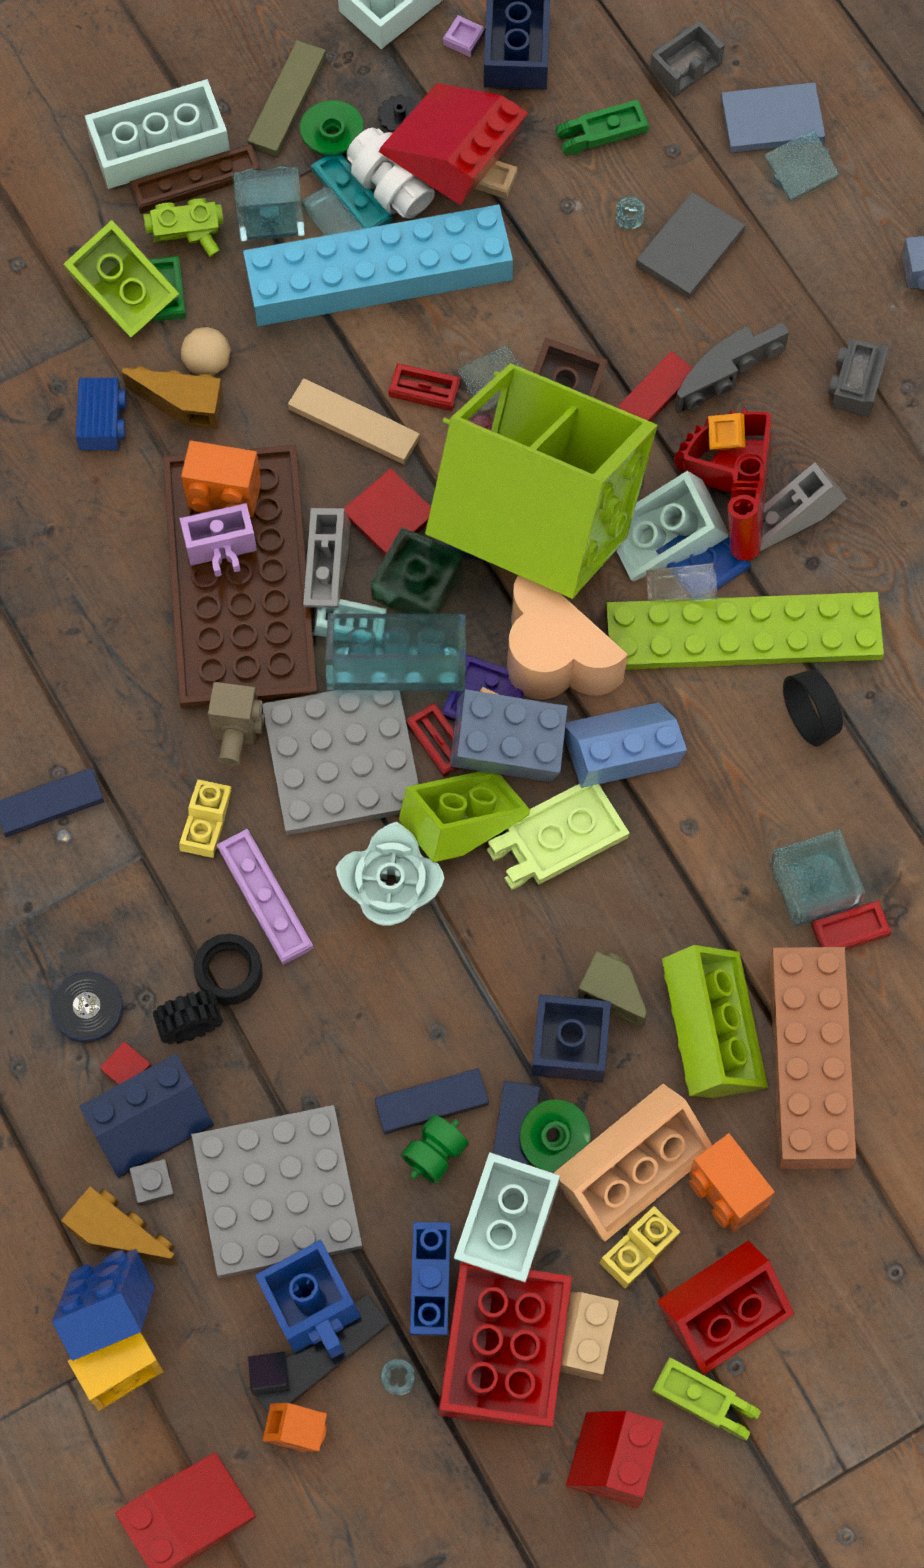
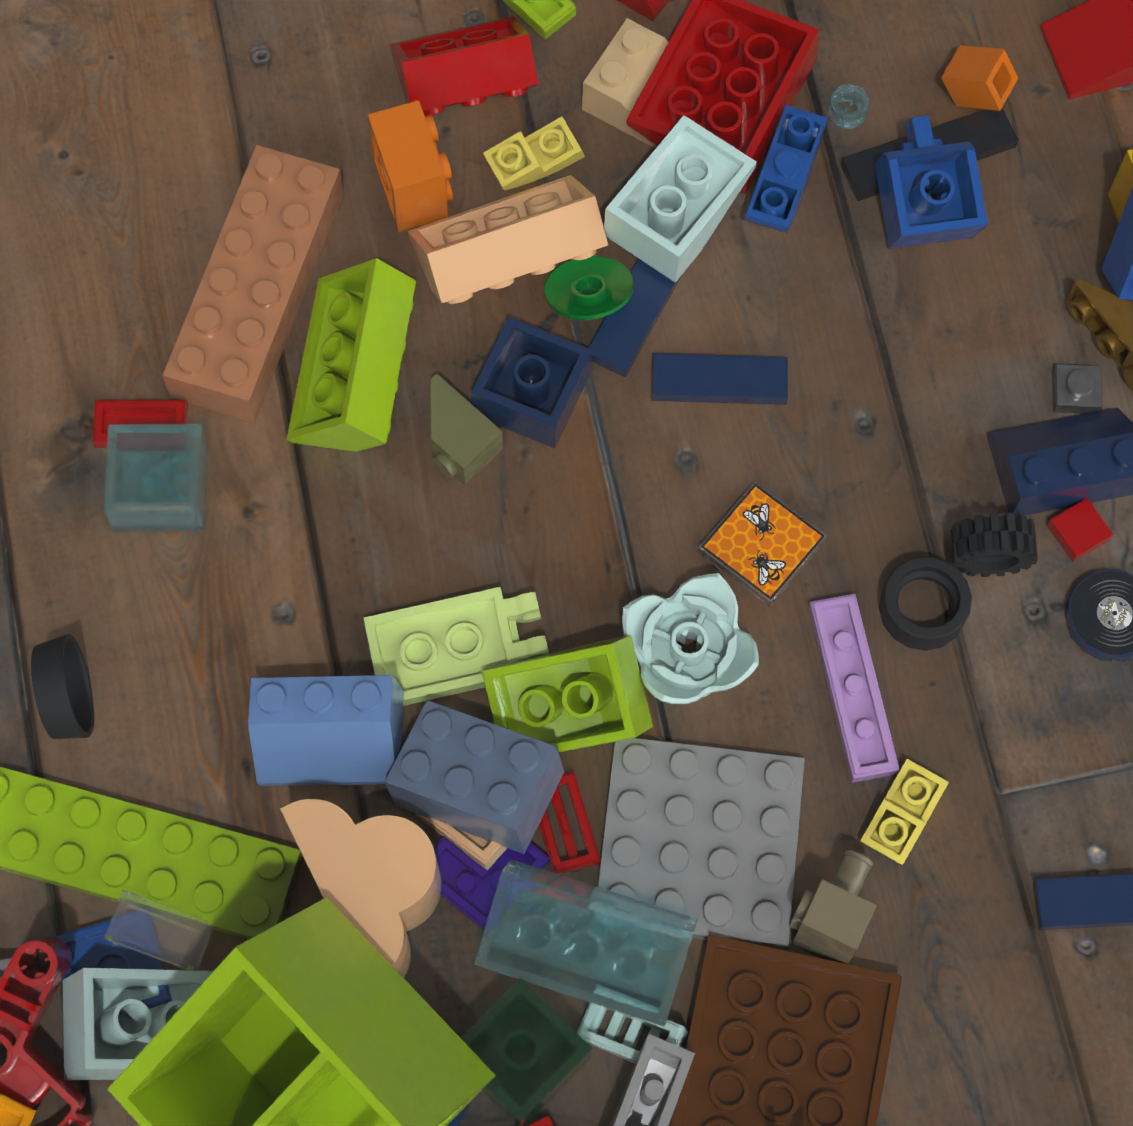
camera: 165 degrees left, 0 degrees up
light grey plate [191,1105,363,1279] -> none
black slope [248,1351,290,1395] -> none
green wheel [400,1114,469,1184] -> none
none -> tile [697,481,828,608]

